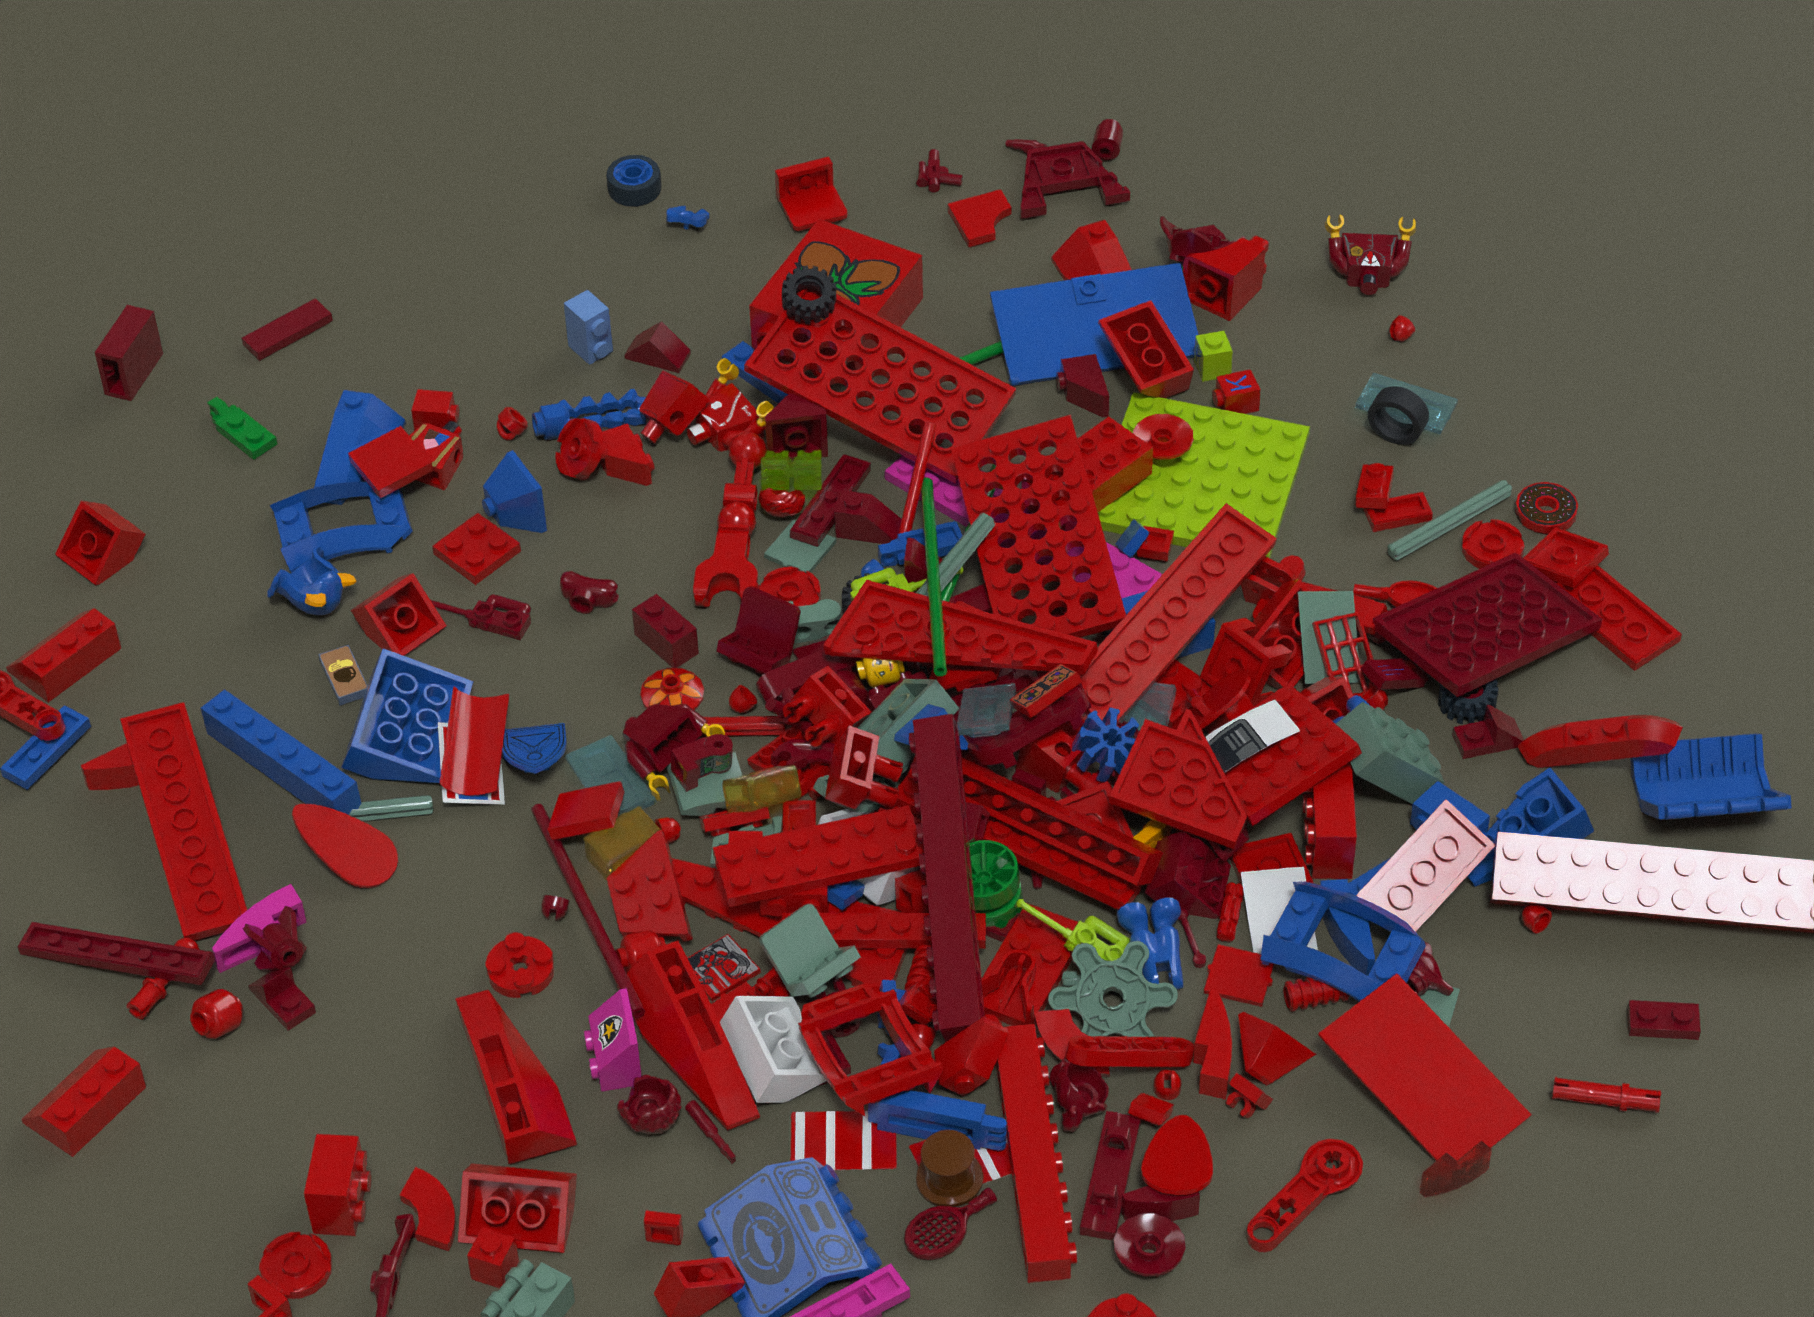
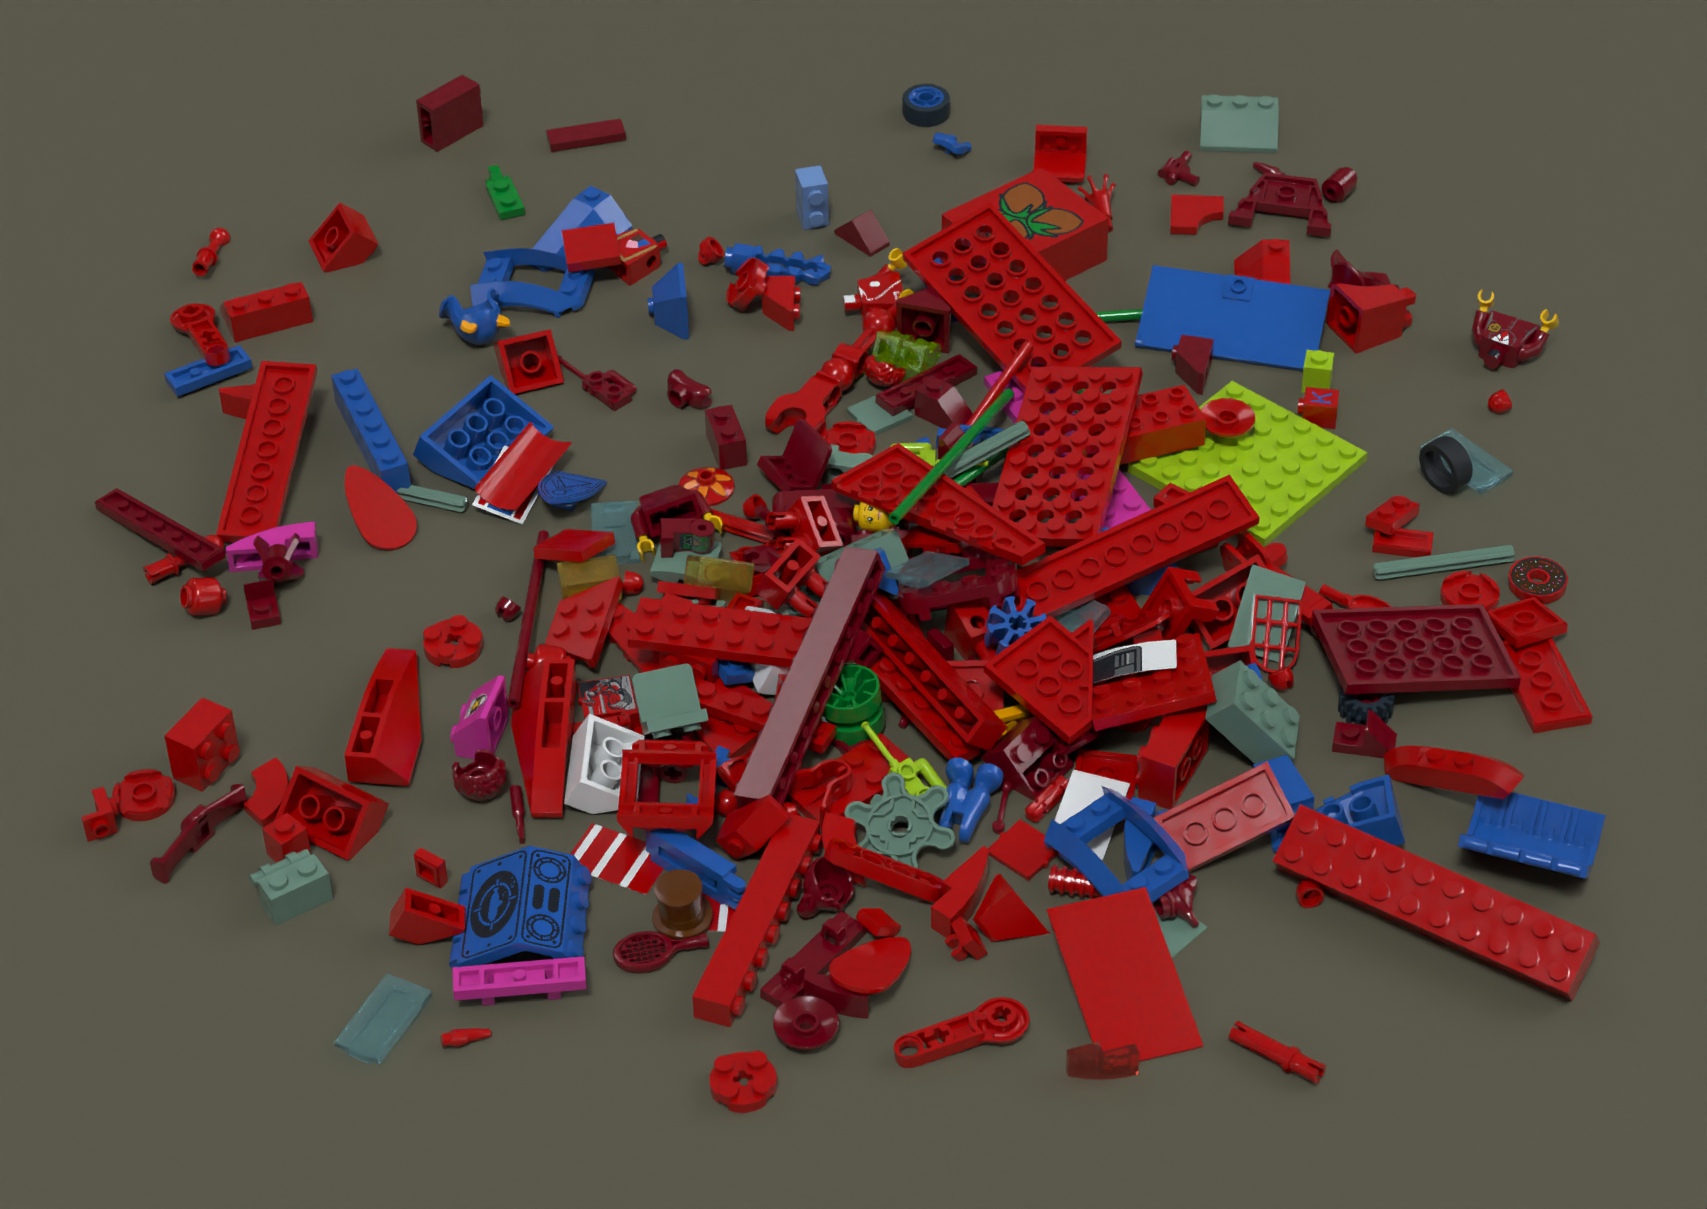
camera: 25 degrees right, 5 degrees down
red slope [21,1046,146,1157] -> none
tile [318,645,368,705] -> none
red brick [411,389,460,431] -> none
red plate [432,513,521,585] -> none
red torso [639,370,710,444] -> none
black tyre [782,265,836,324] -> none
tile [1009,663,1082,718] -> none
red slope [1098,300,1194,398] -> none
blue tile [1115,519,1149,557] -> none
red hinge [1153,1070,1182,1100] -> none
dark red tile [1361,658,1429,690] -> none
dark red plate [1628,1000,1701,1040] -> none
none -> red piece [1077,174,1116,233]
none -> sand green slope [1200,94,1279,153]

